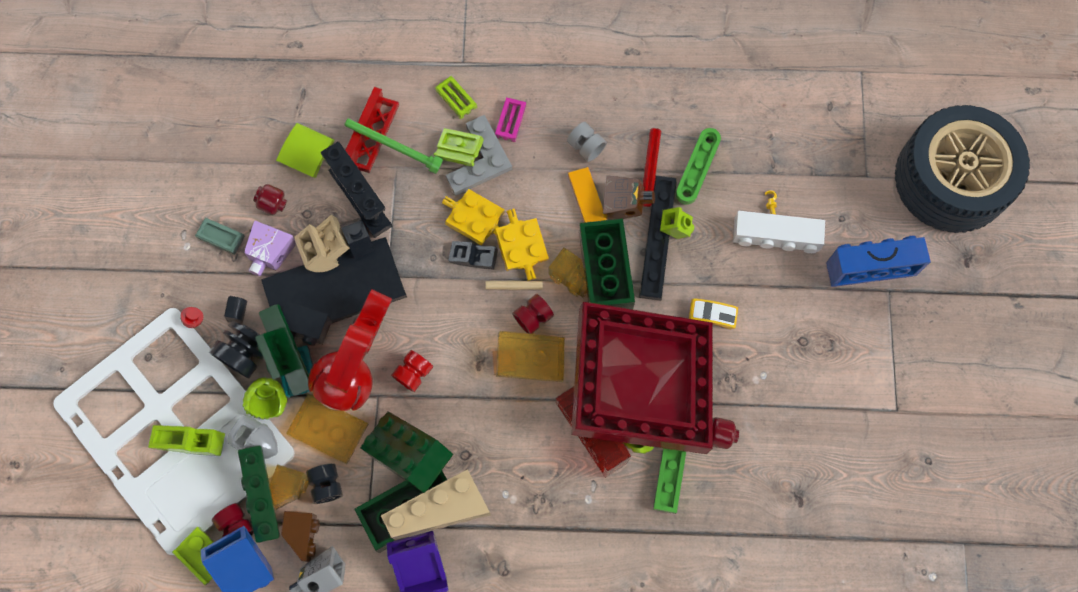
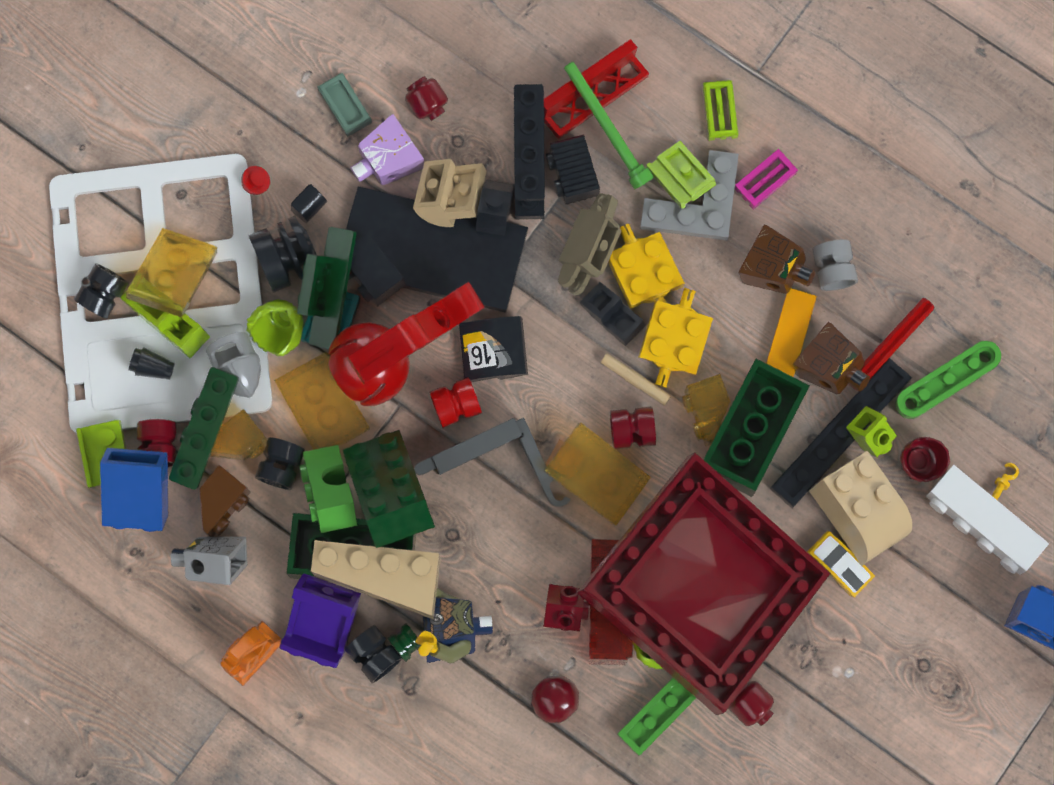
camera: 35 degrees right, 5 degrees up
lime slope [276,123,335,178] -> none
none -> black wheel [74,263,129,319]
none -> clear yellow tile [126,228,217,318]
none -> black cone [128,347,175,380]
none -> bright green arch [299,445,357,533]
none -> black wheel [345,625,403,684]
none -> dark green wheel [387,623,421,662]
none -> dark grey hinge [414,417,571,507]
none -> torso [415,588,493,664]
none -> slope [459,316,528,382]
none -> dark red hair [531,676,579,724]
none -> dark red brick [543,584,590,632]
none -> black brick [546,134,600,205]
none -> dark tan hinge [558,193,621,296]
none -> reddish brown torso [738,224,815,294]
none -> tan brick [810,451,912,566]
none -> dark red hair [900,437,950,483]

